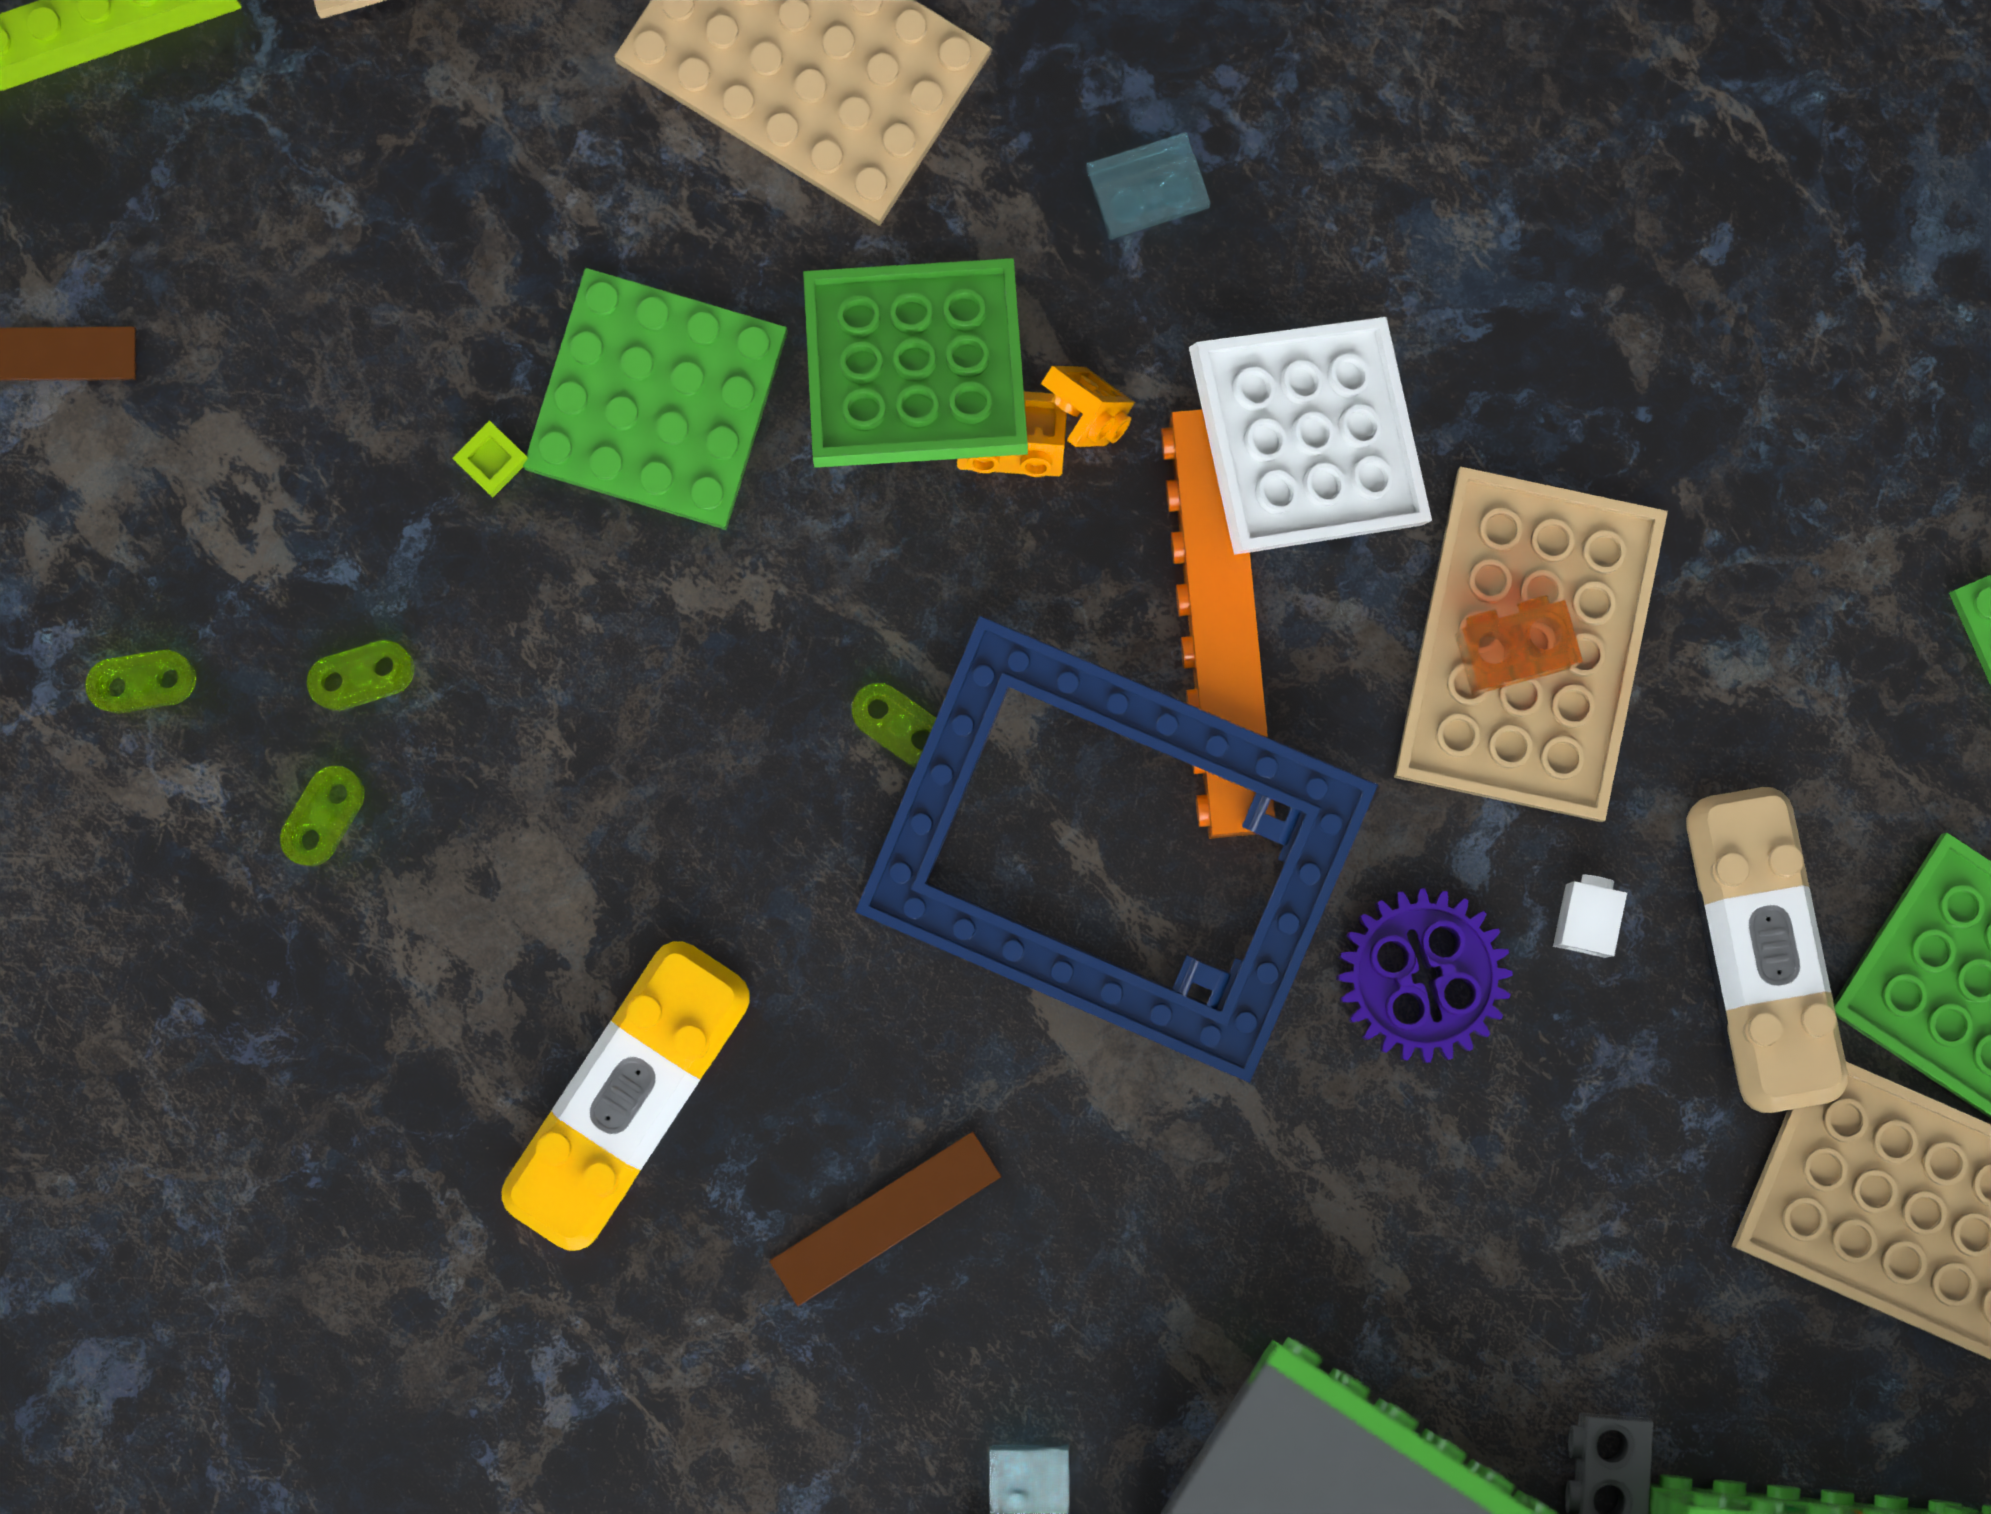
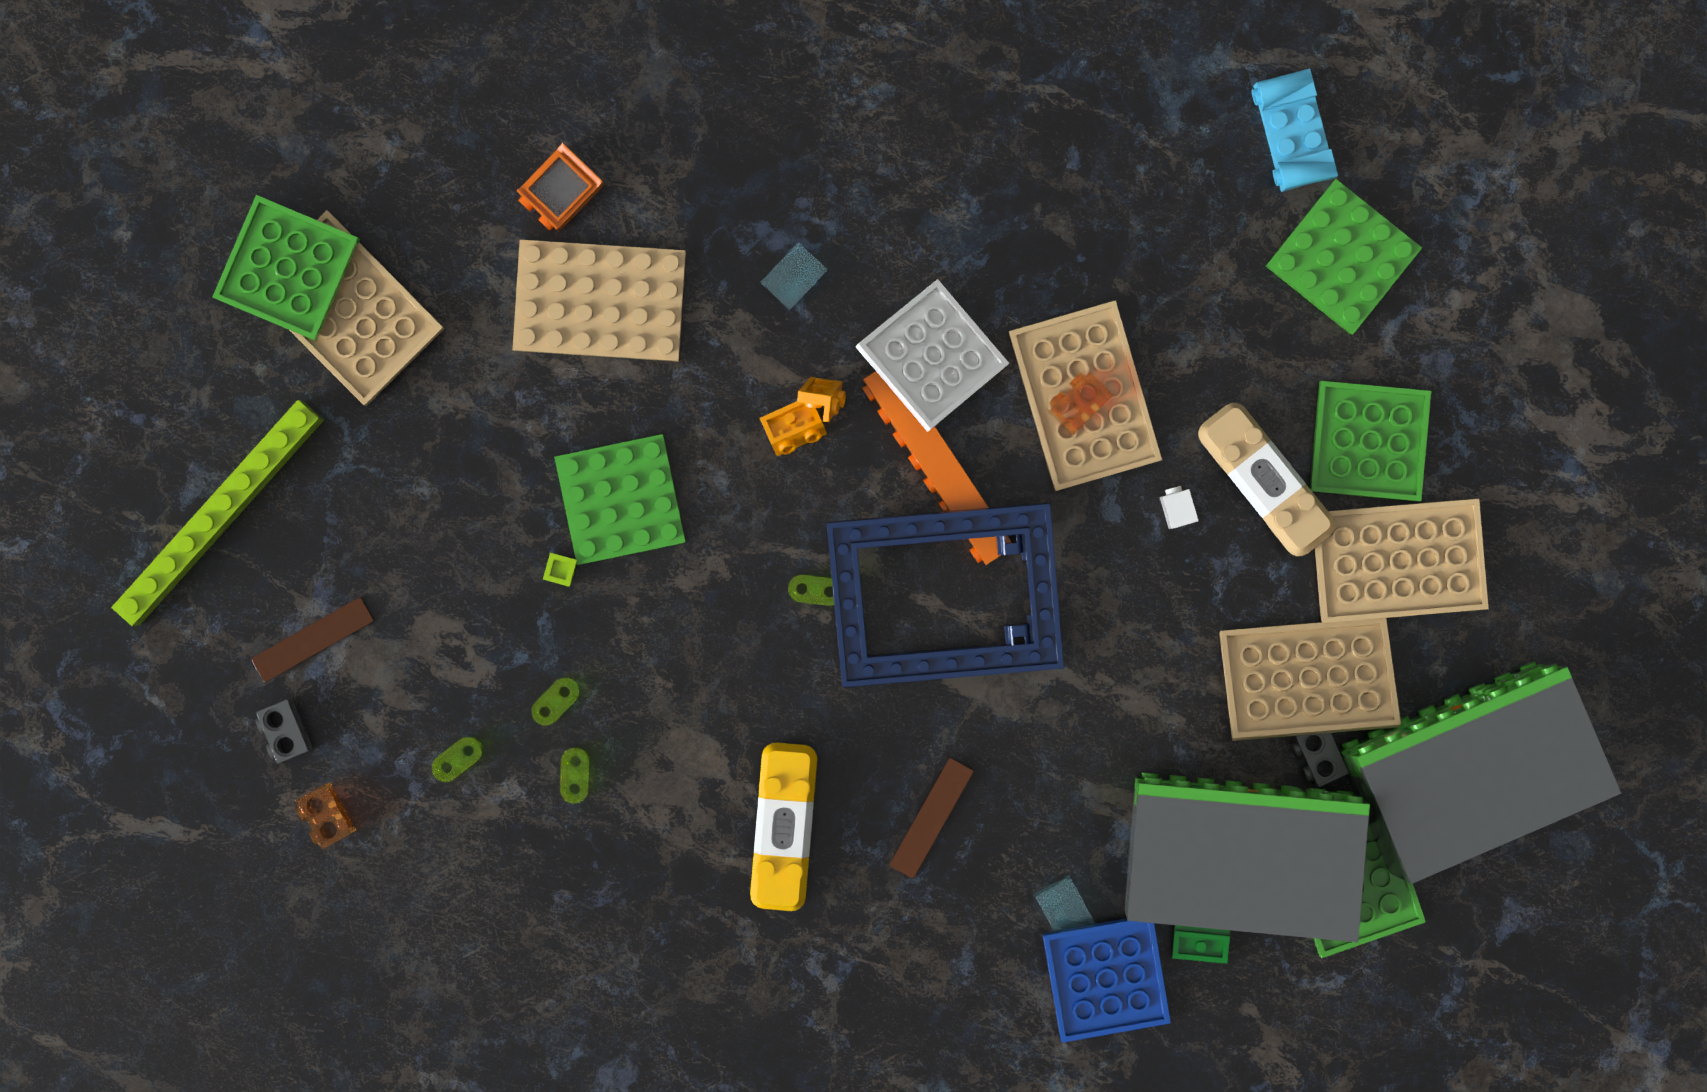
camera: 25 degrees left, 5 degrees up
bright green plate [803,258,1028,468] -> none
dark purple gear [1336,888,1513,1063] -> none
none -> tan plate [1219,618,1401,741]

